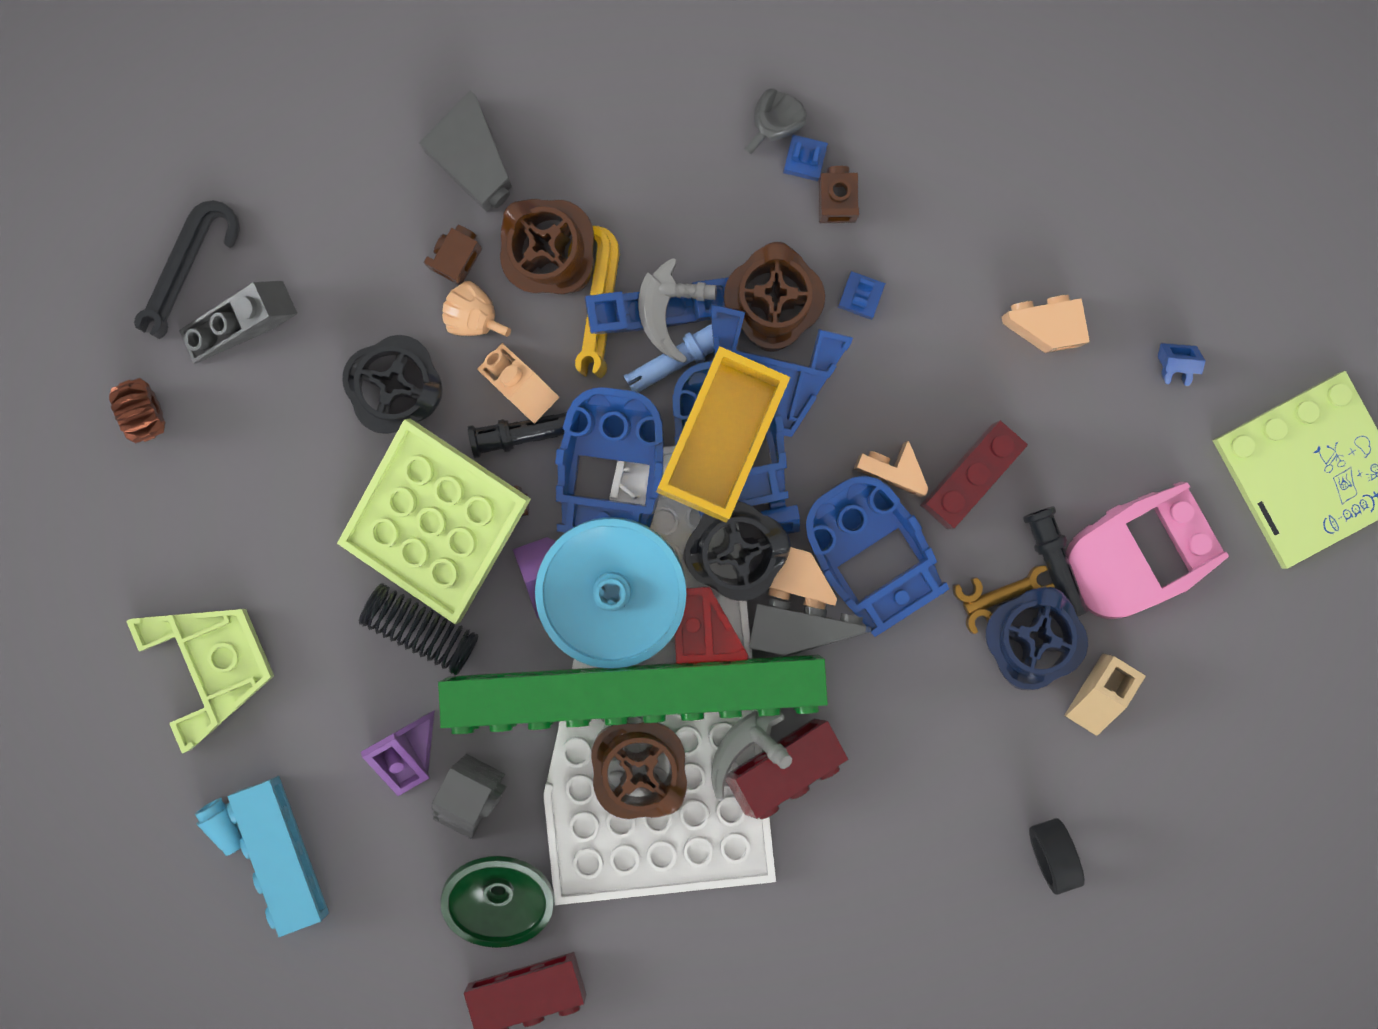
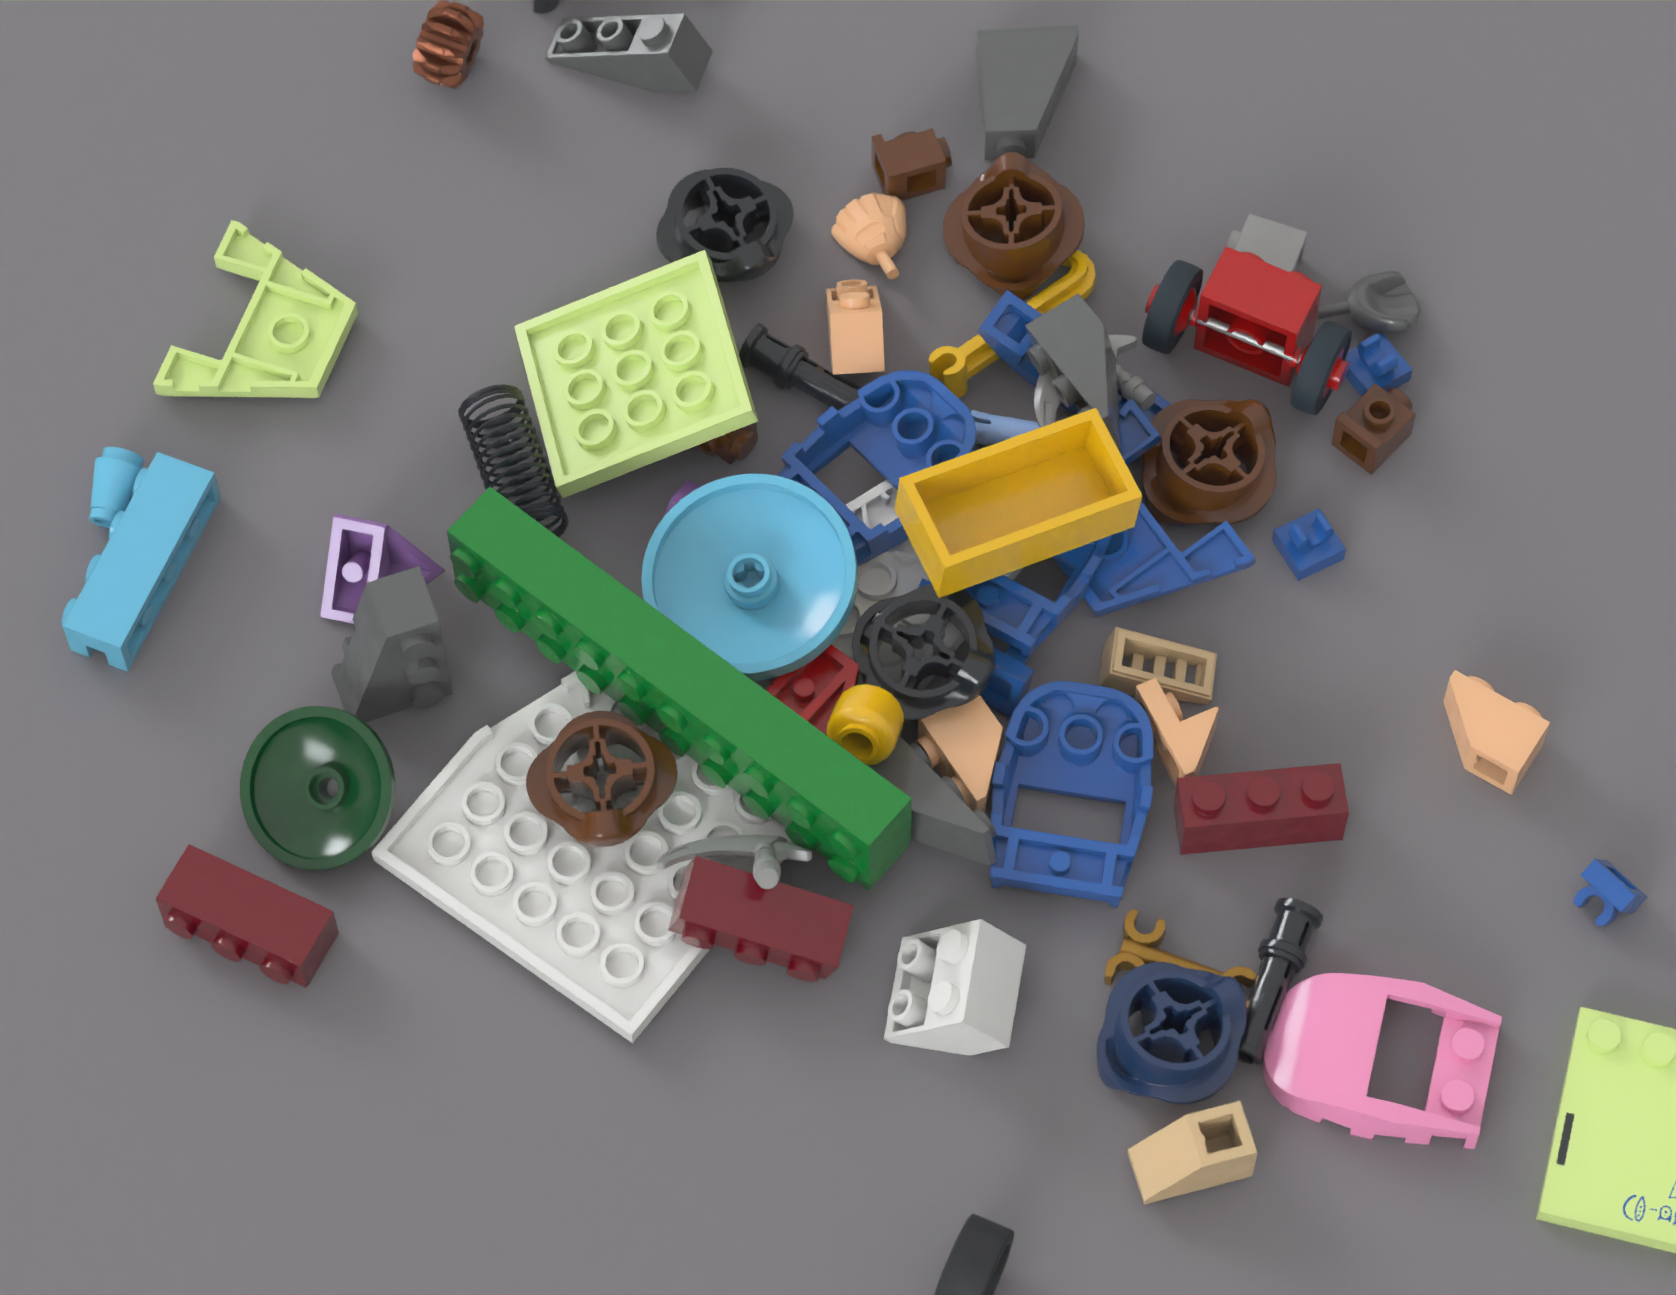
camera: 45 degrees right, 25 degrees down
none -> yellow head [827,684,904,766]
none -> white slope [884,919,1026,1056]
none -> dark grey slope [1025,293,1120,450]
none -> tan slope [1098,627,1217,704]
none -> brick [1142,246,1352,415]
none -> light grey brick [1227,213,1308,272]

